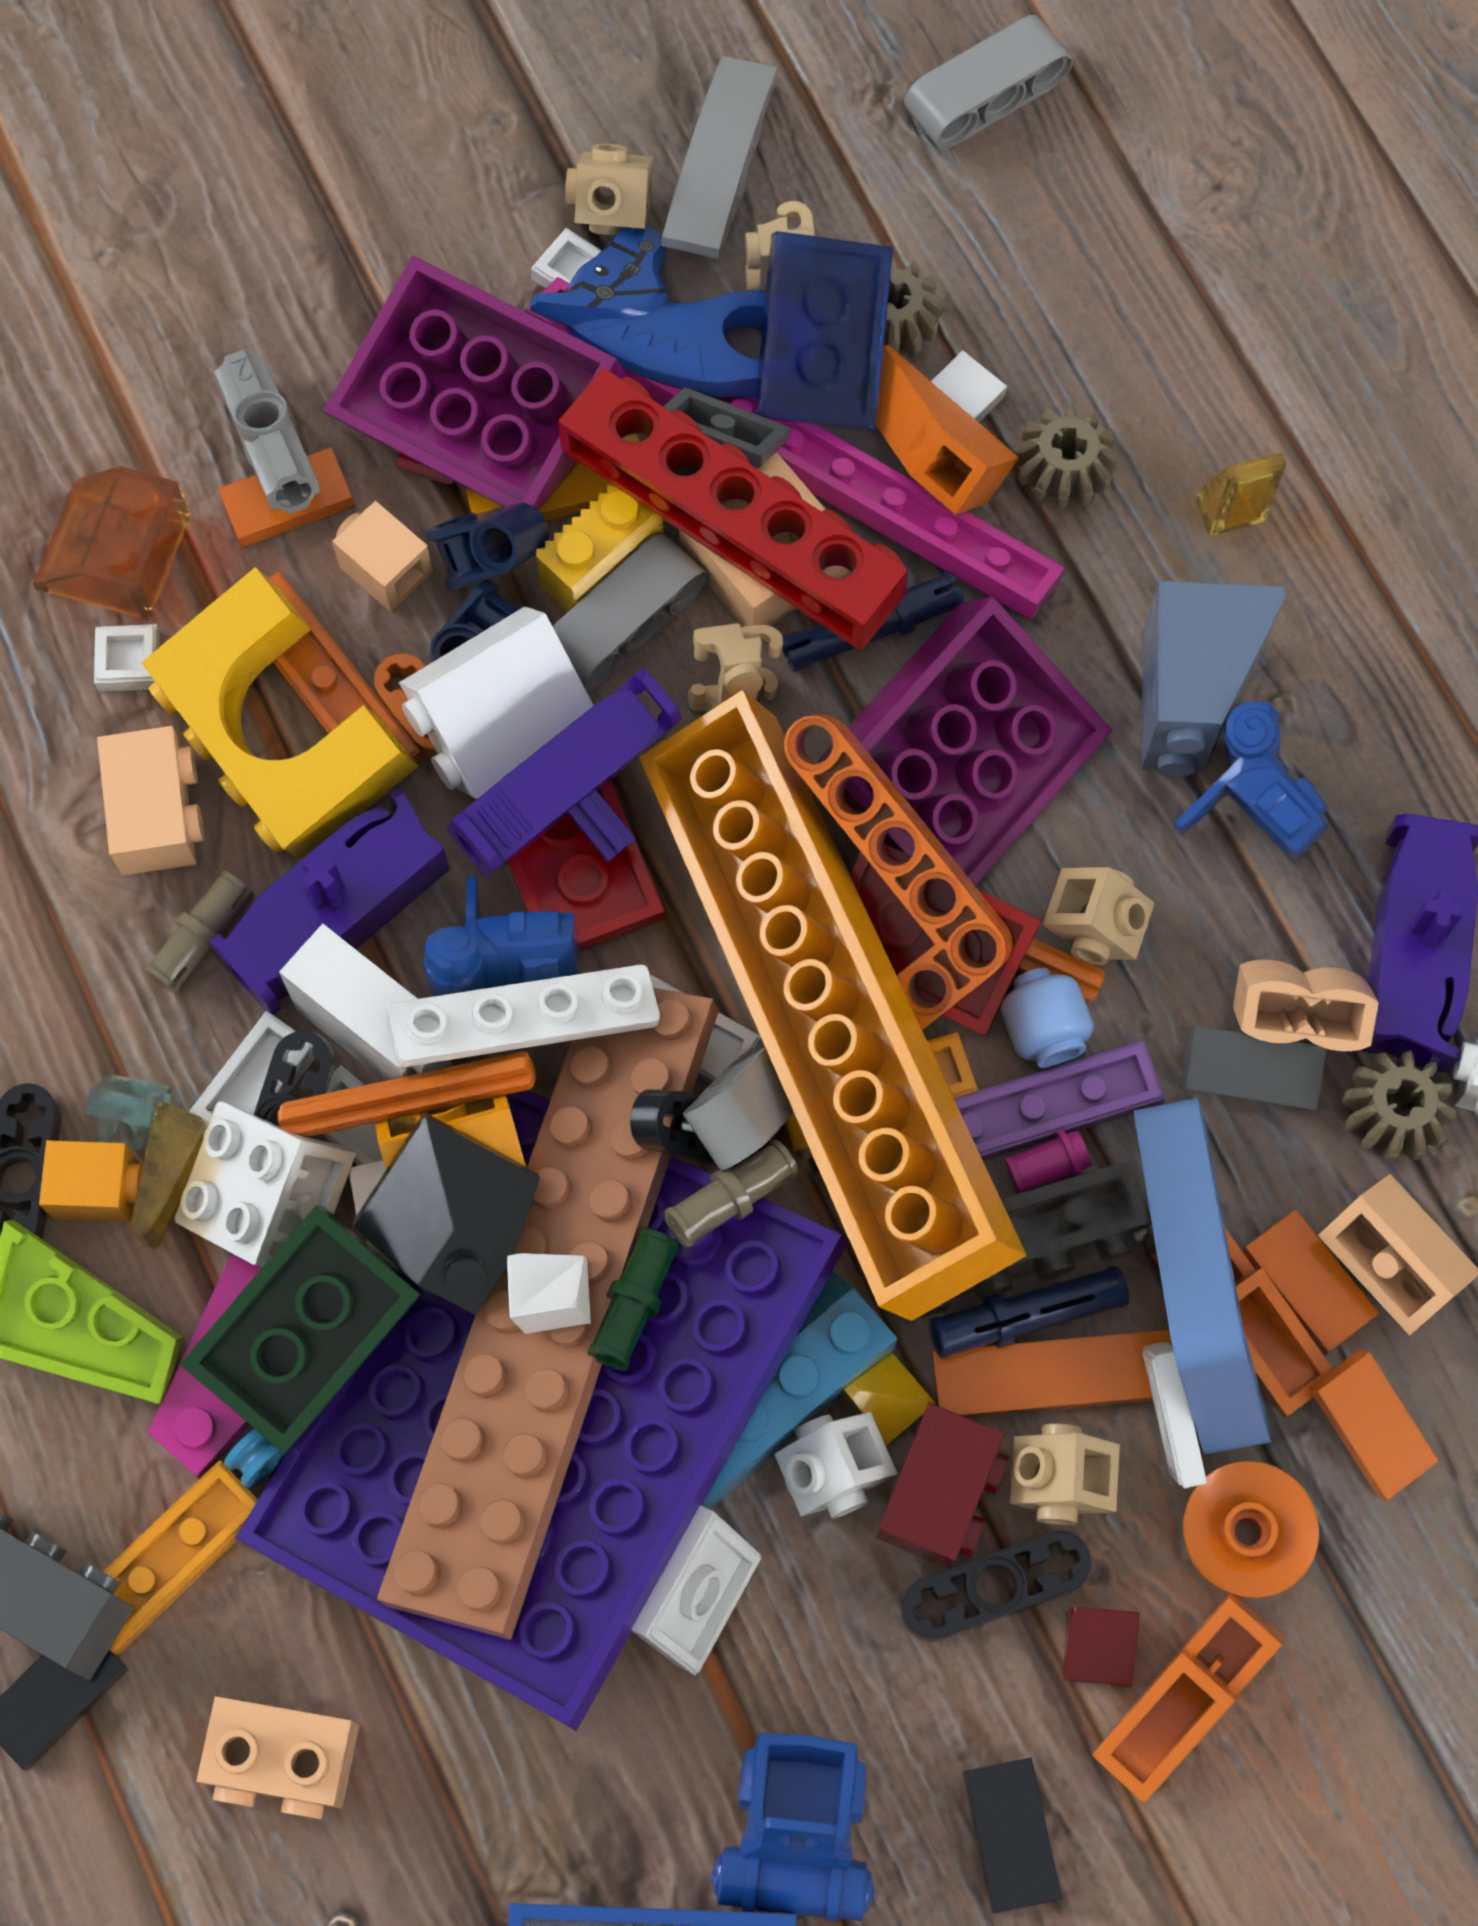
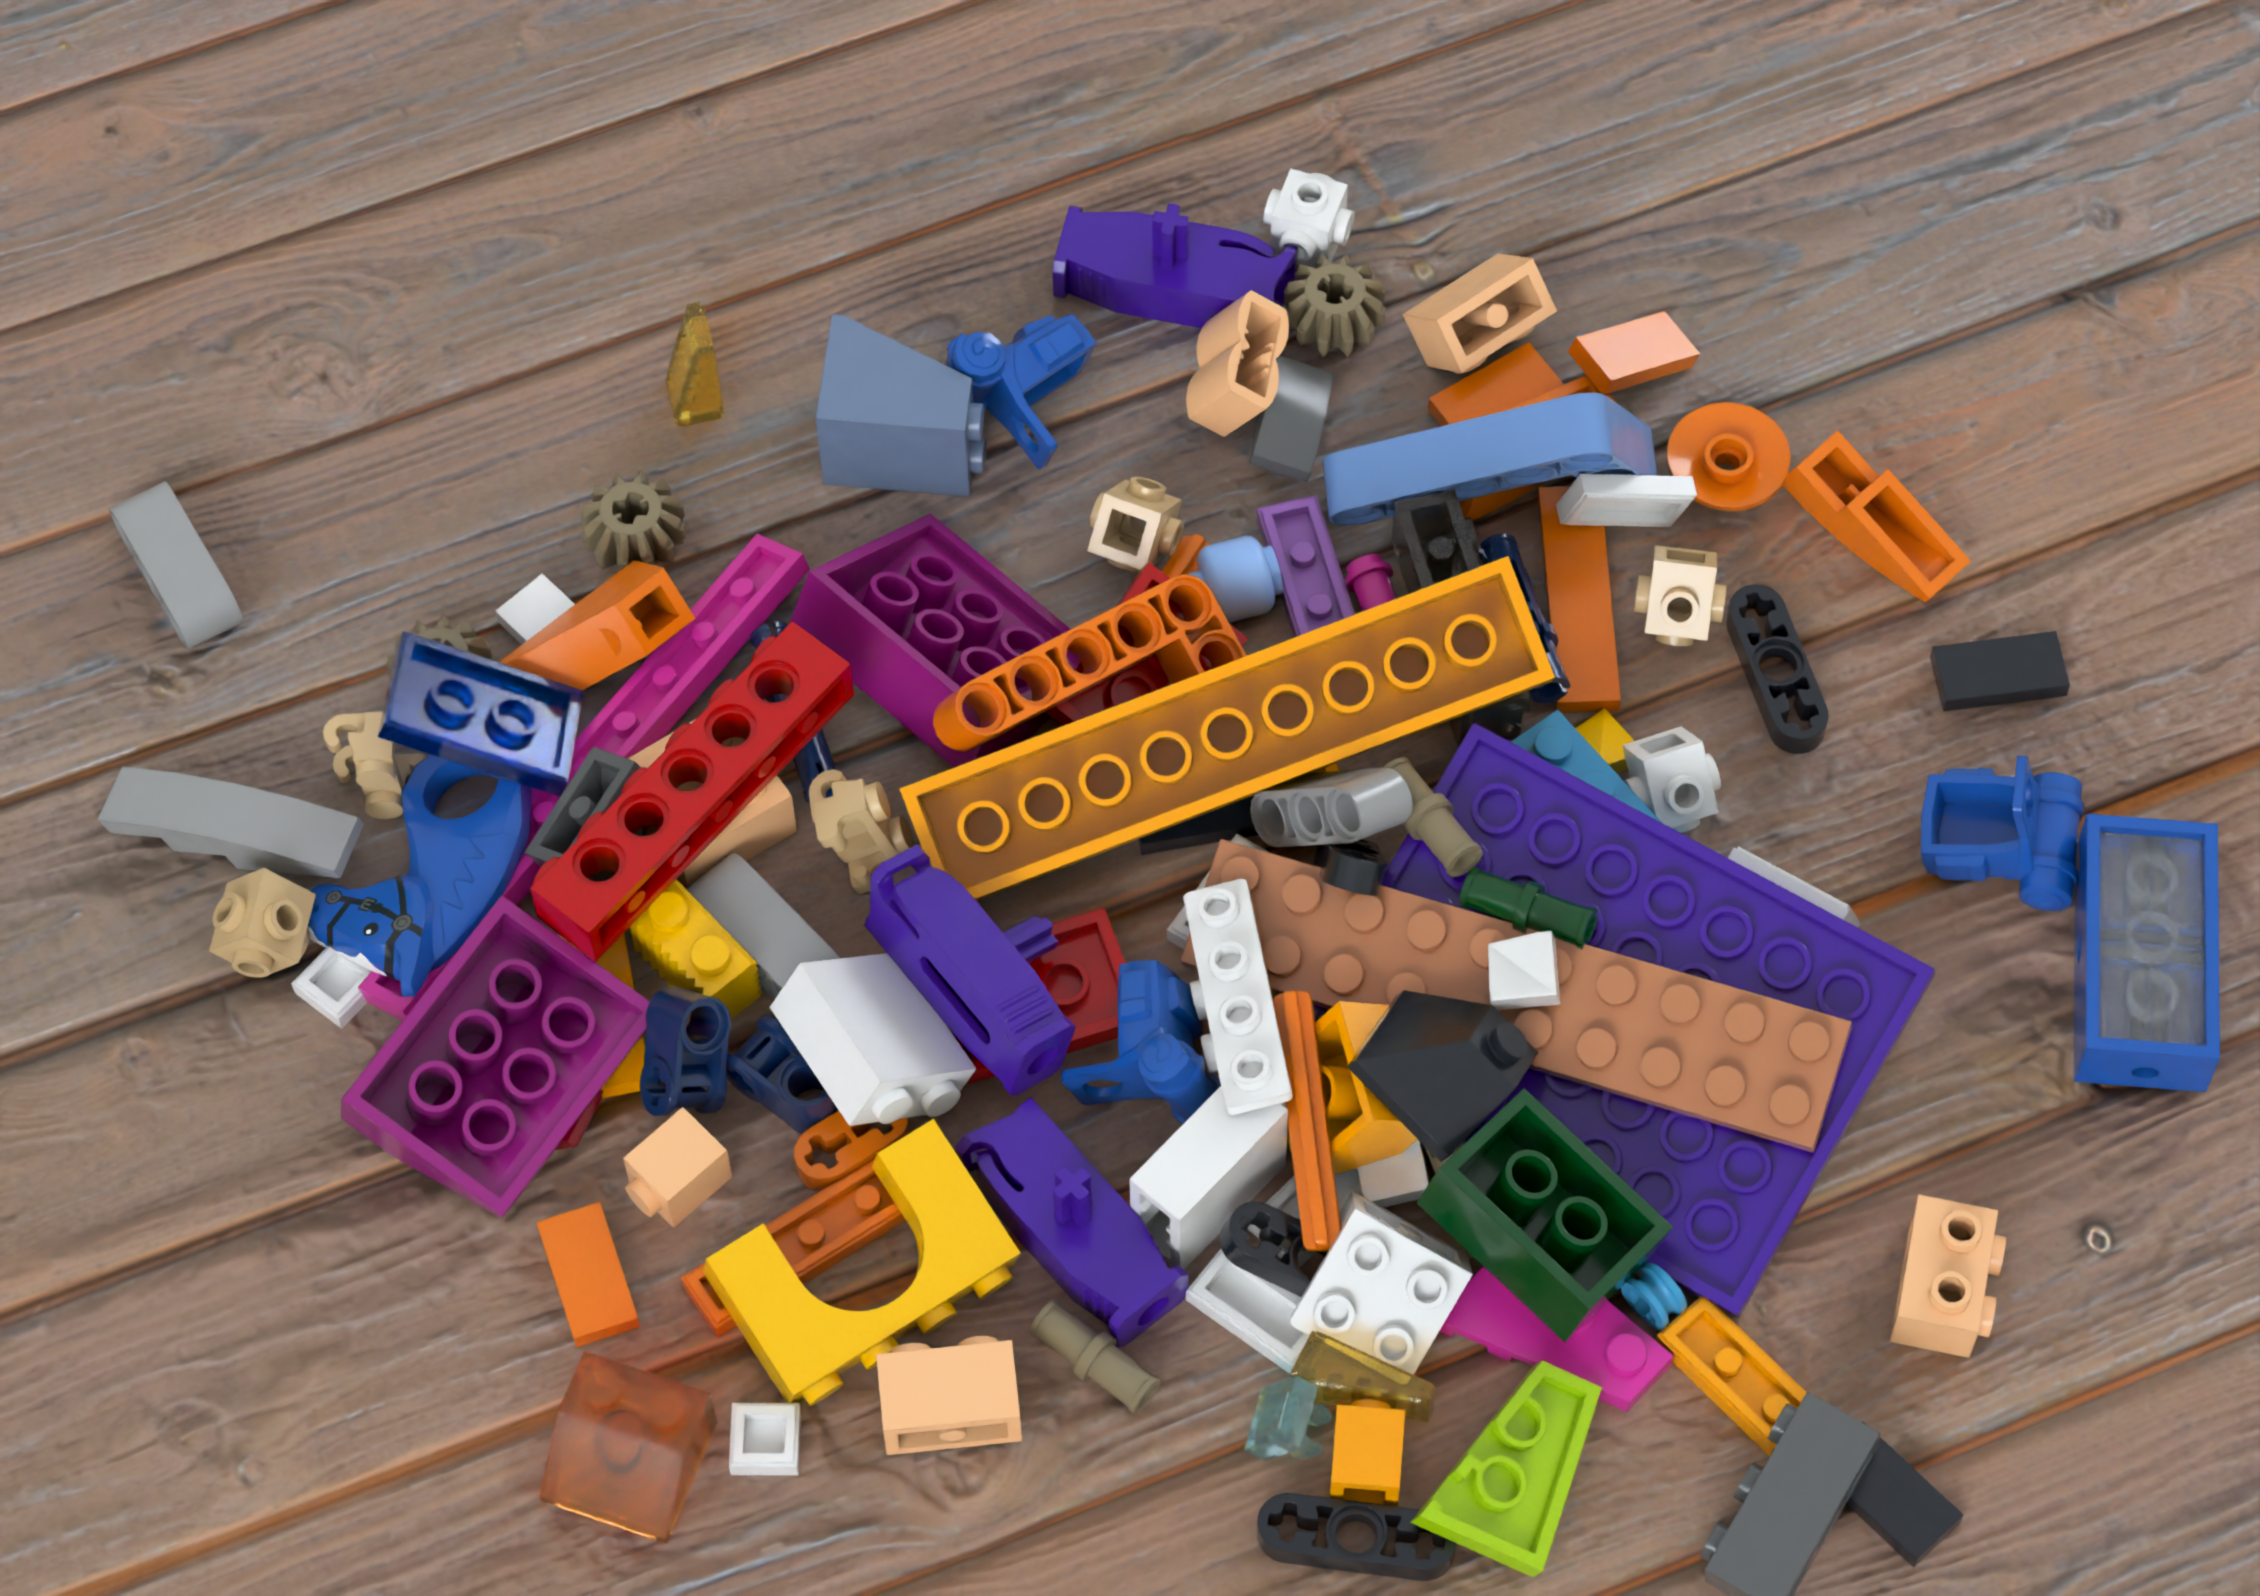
camera: 85 degrees left, 10 degrees down
light grey piece [214,349,320,514] -> none
dark red brick [875,1403,1010,1568] -> none
dark red slope [1063,1607,1140,1687] -> none

